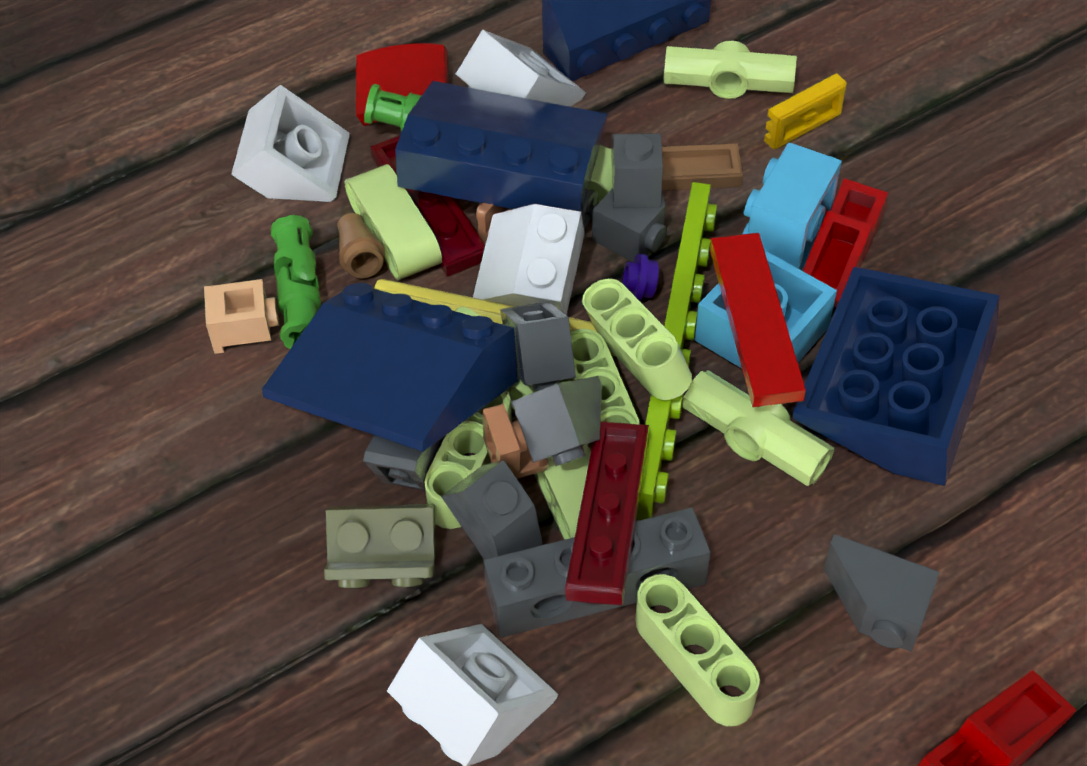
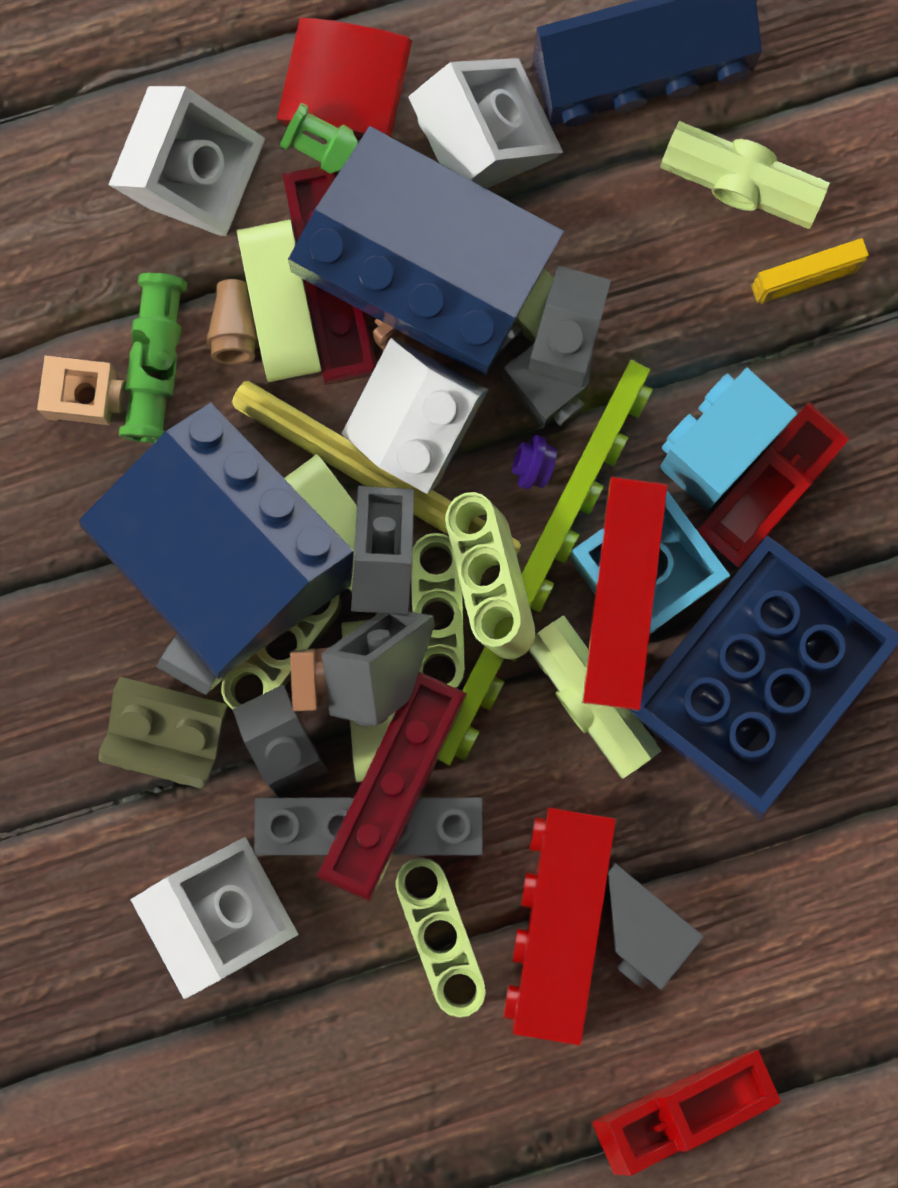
camera: 15 degrees right, 30 degrees up
medium nougat tile [662,144,743,190] -> none
none -> red brick [503,808,616,1046]

